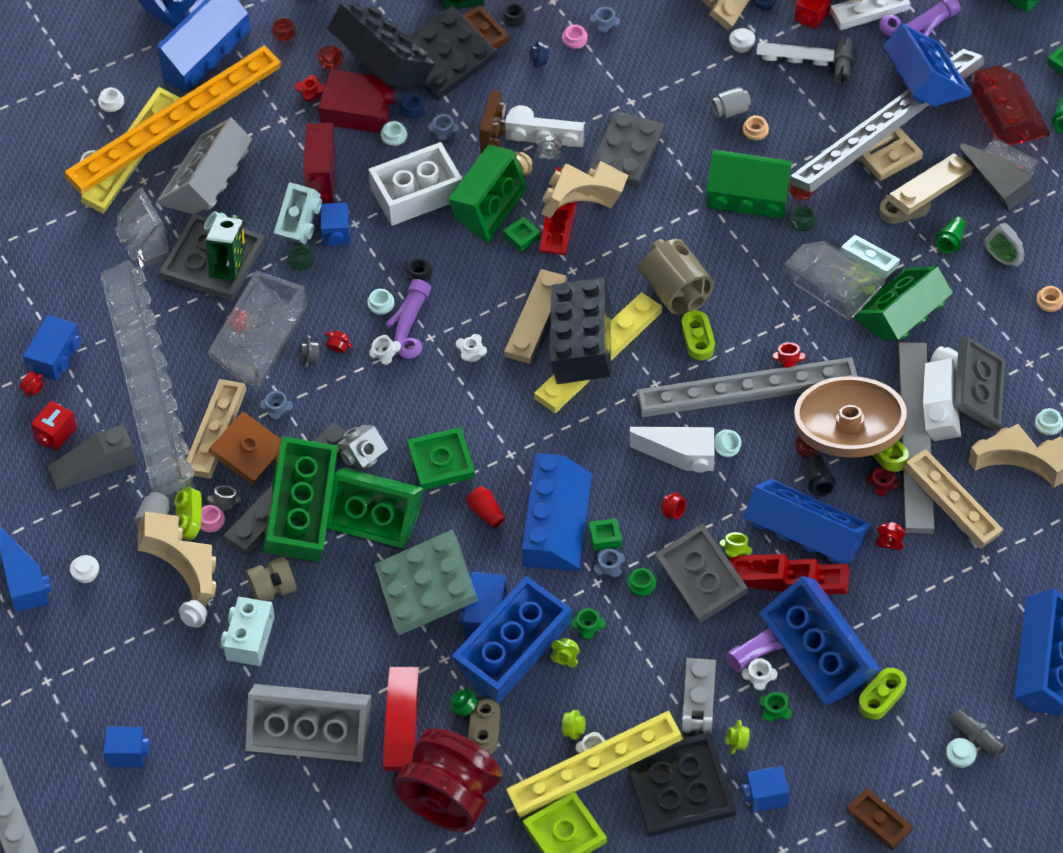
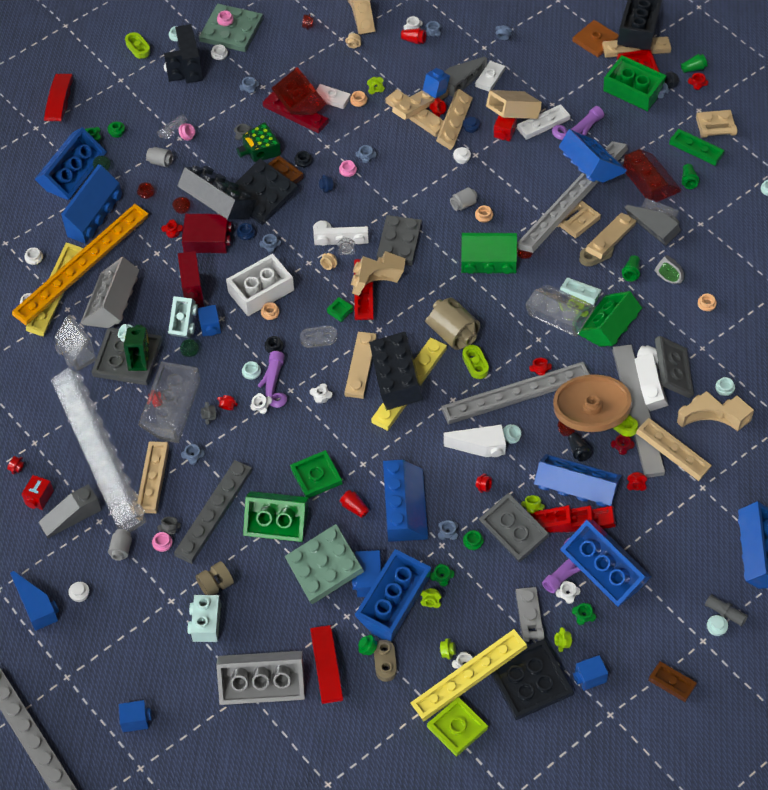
camera: 10 degrees left, 0 degrees up
blue brick [23,315,81,381] -> none
tan arch [138,512,216,607] -> none
lime plate [174,487,202,541] -> none
white plate [179,600,207,628] -> none
dark orange plate [208,411,281,485] -> none
green brick [262,436,338,562] -> none
light grey brick [337,425,388,469] -> none
light aqua plate [381,121,407,146] -> none
dark red piece [393,728,502,833] -> none
green slope [448,145,528,243] -> none
reddish brown plate [479,90,506,155] -> none
green plate [588,518,622,551] -> none
white plate [757,43,835,66] -> none
clear green plate [789,206,816,231] -> none
dark grey pin [833,37,854,85] -> none
lime plate [858,668,907,719] -> none
none -> light nougat plate [261,302,279,320]
none -> clear plate [300,326,338,348]

